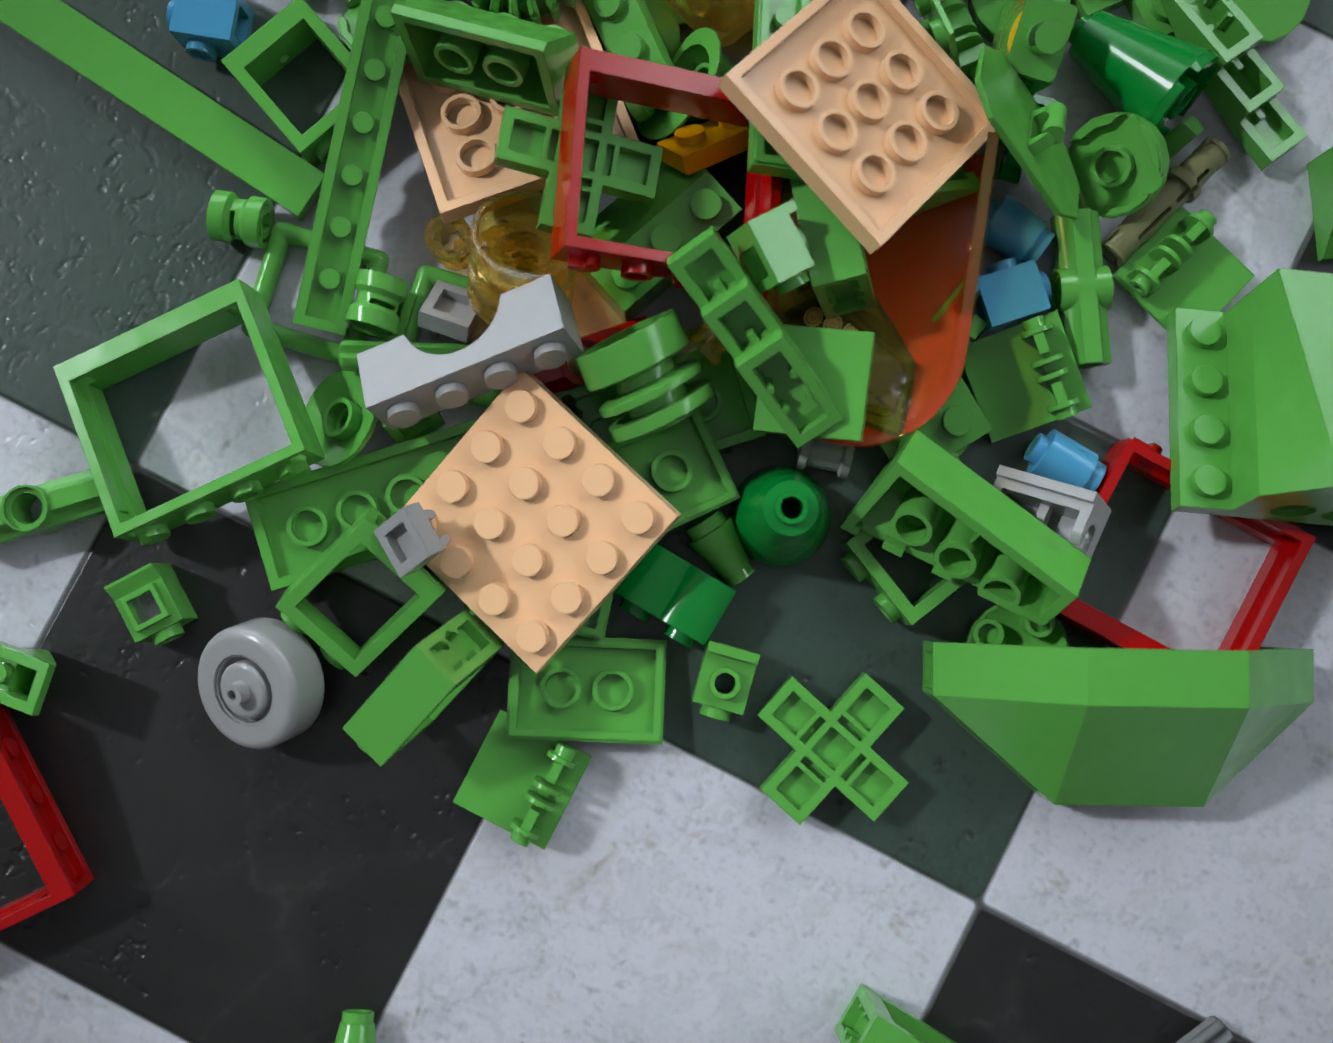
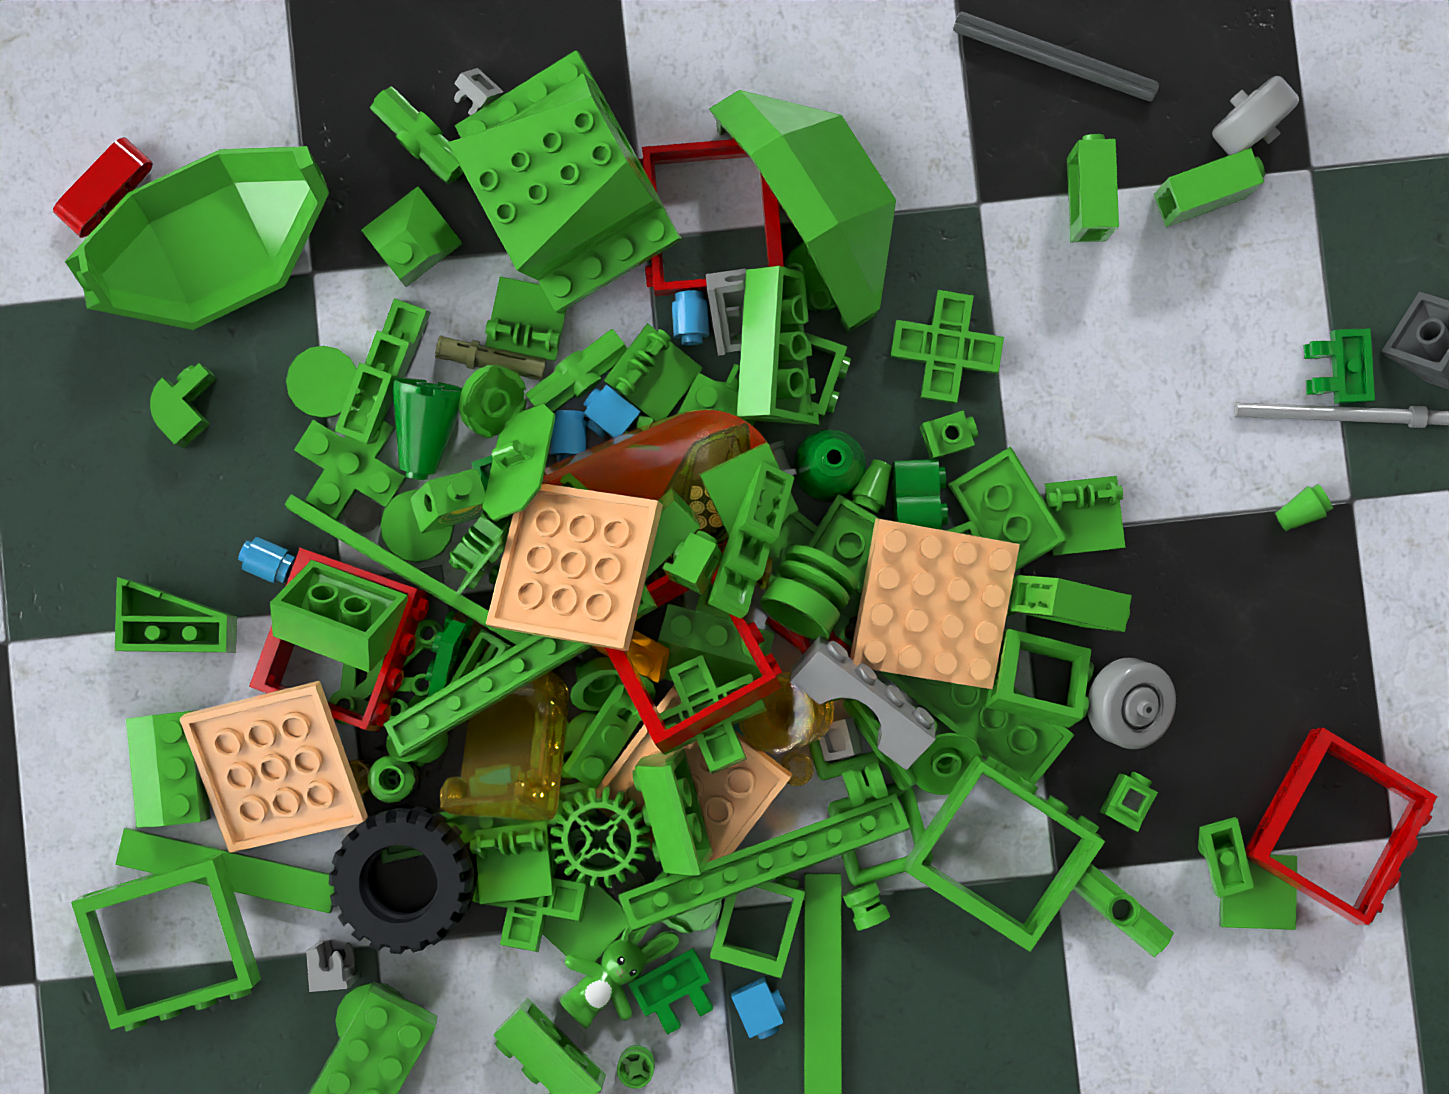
camera: 120 degrees left, 0 degrees up
light grey tile [374,502,450,578] -> none
bright green tile [1164,115,1206,159] -> none

